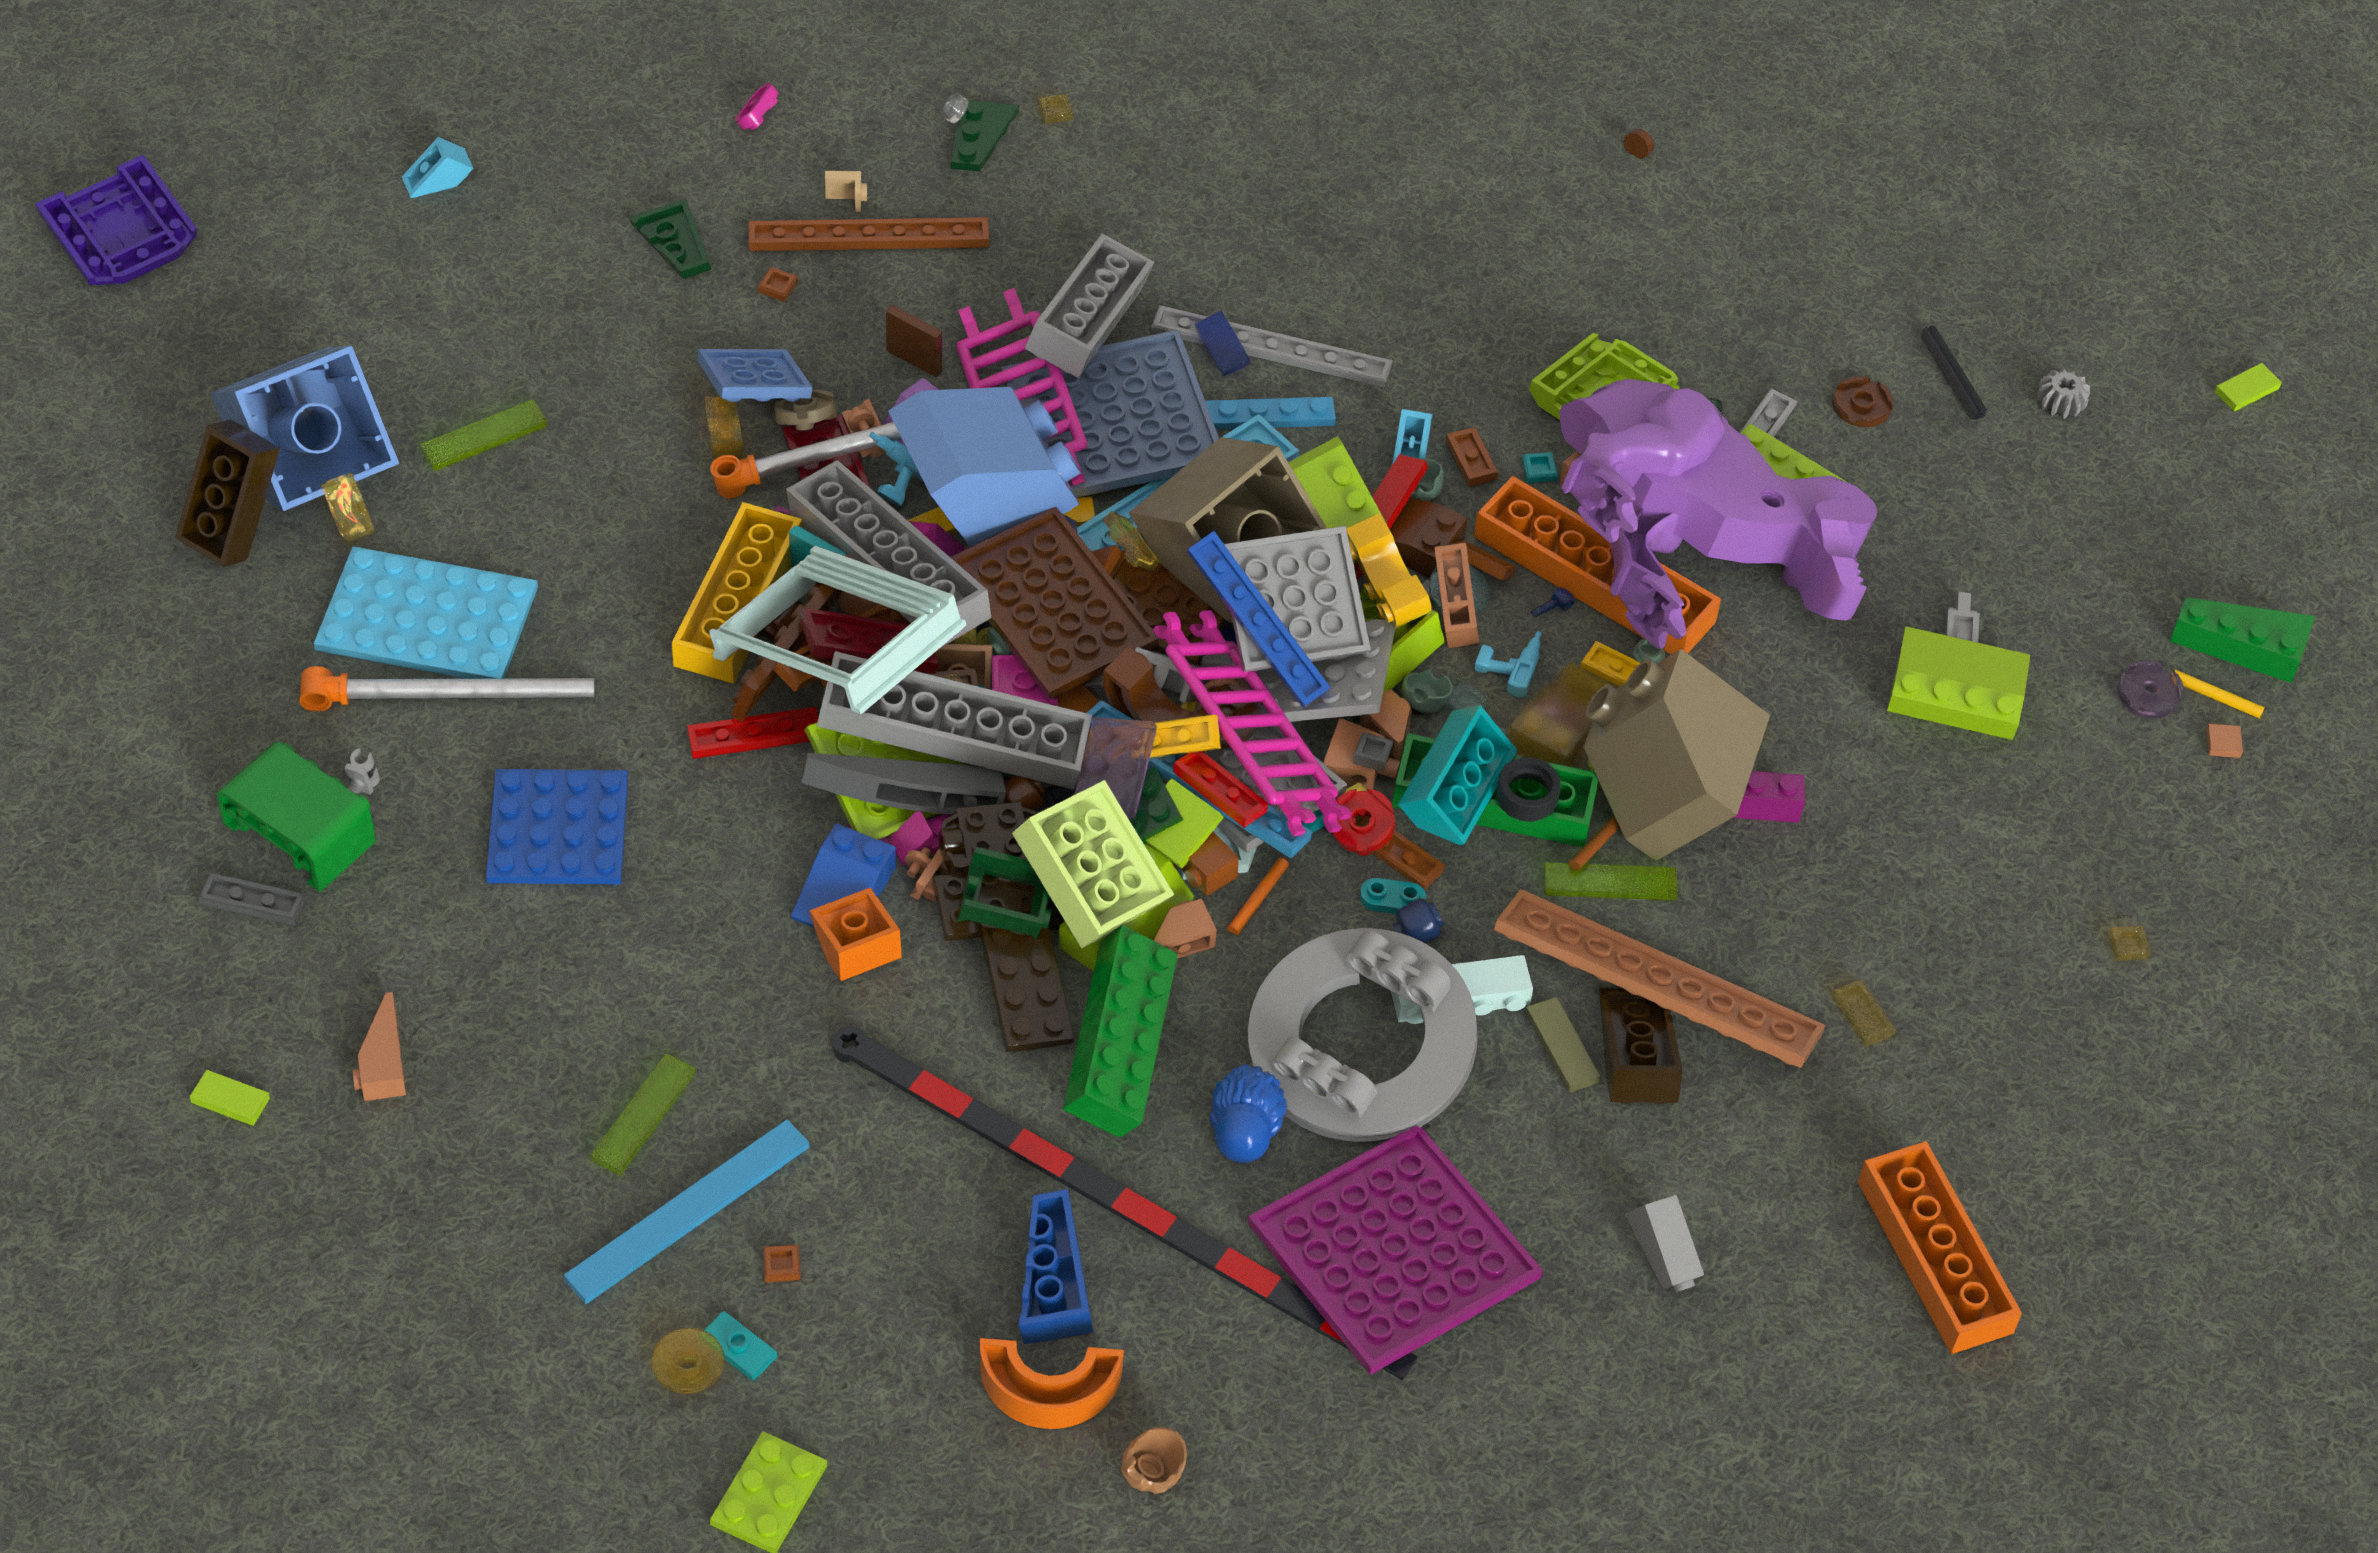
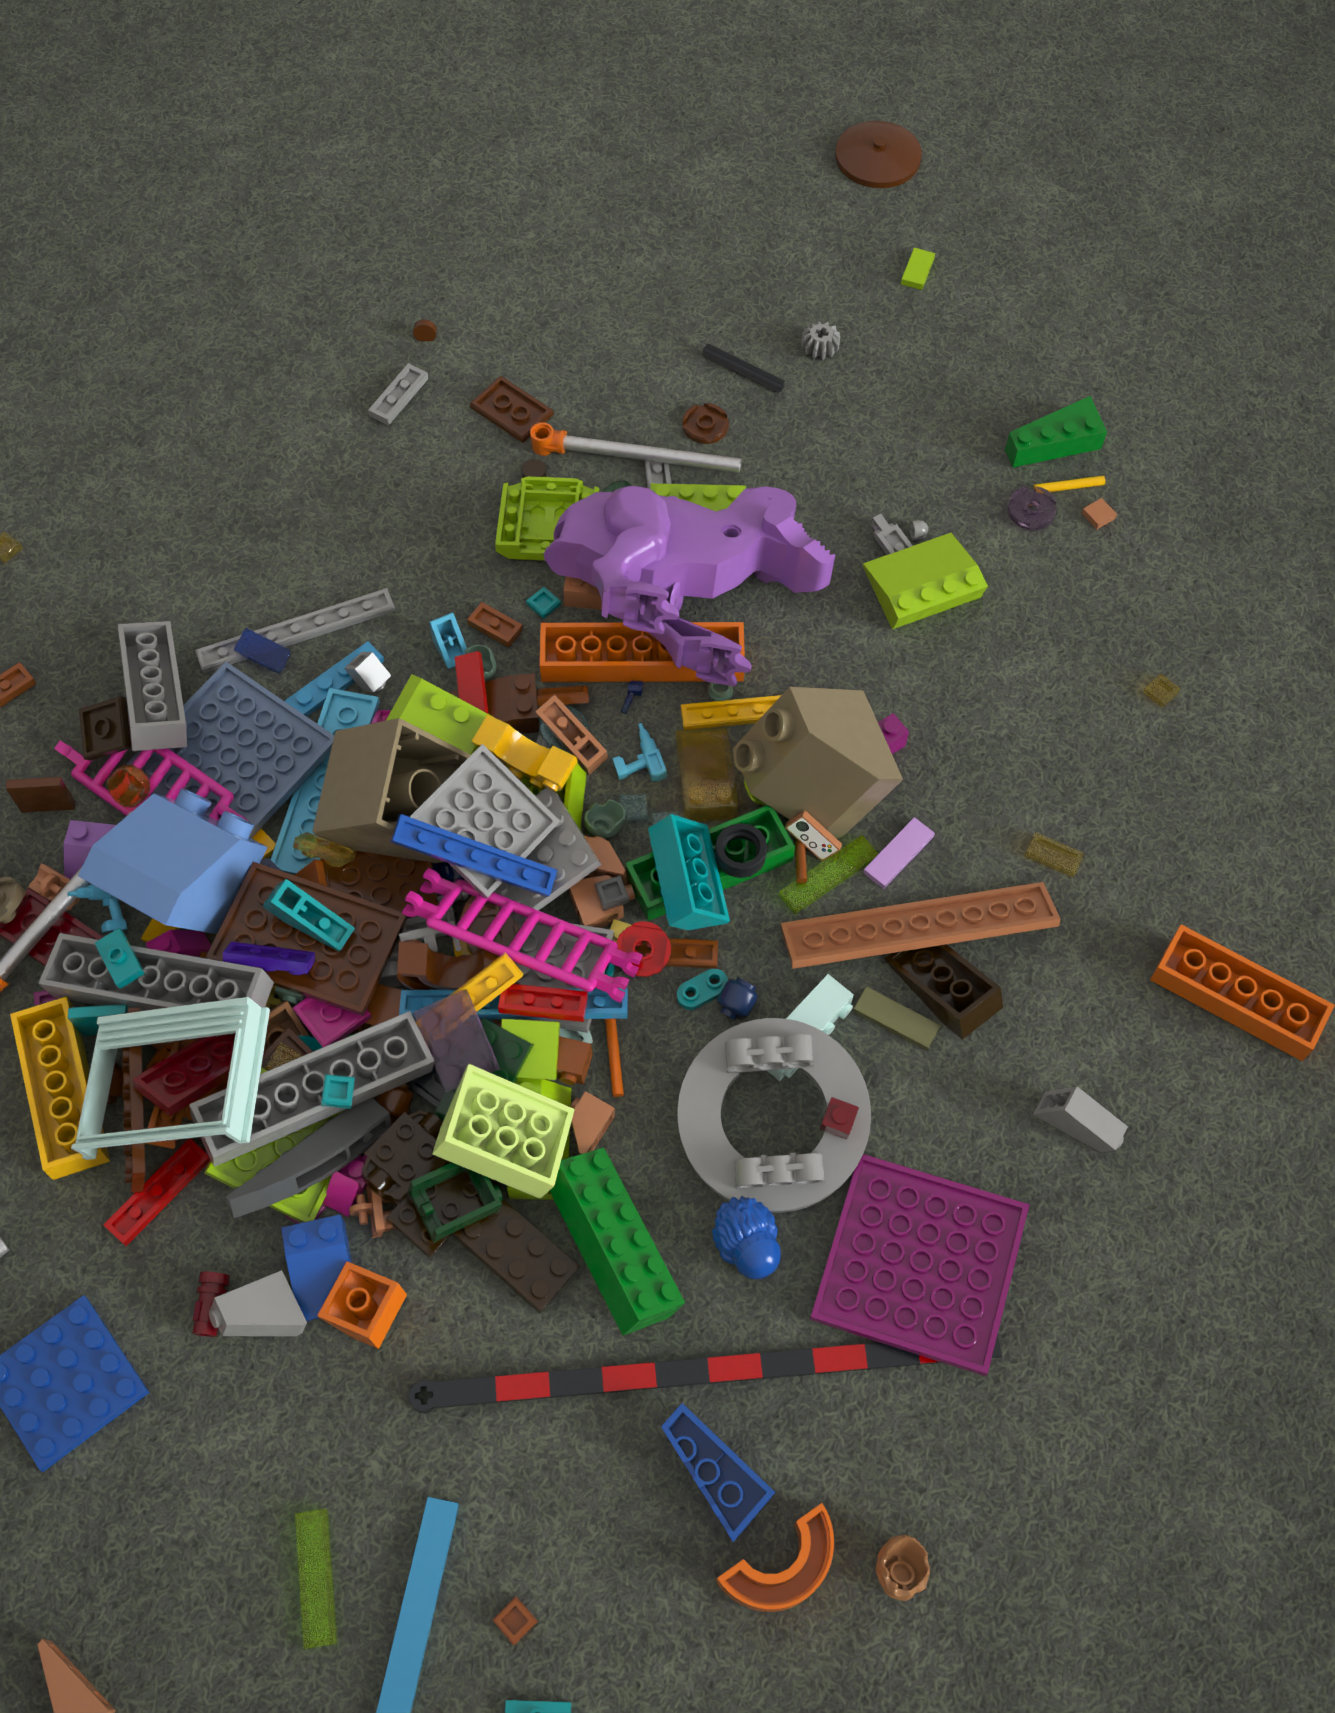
camera: 35 degrees left, 10 degrees up
none -> dark brown tile [79,696,131,761]
none -> teal plate [94,928,145,989]
none -> clear orange hair [107,765,151,808]
none -> dark red axle [192,1271,230,1337]
none -> light grey slope [209,1270,307,1336]
none -> dark purple plate [223,941,315,975]
none -> teal slope [262,879,355,952]
none -> teal tile [321,1074,355,1109]
none -> brick [344,652,391,692]
none -> light grey plate [368,363,428,426]
none -> reddish brown tile [470,375,554,443]
none -> dark brown tile [522,459,546,478]
none -> flat silver piece [530,422,741,473]
none -> tile [785,810,842,861]
none -> dark red brick [820,1097,859,1140]
none -> reddish brown dish [835,121,922,188]
none -> lavender tile [863,817,935,889]
none -> light grey hinge [909,520,929,540]

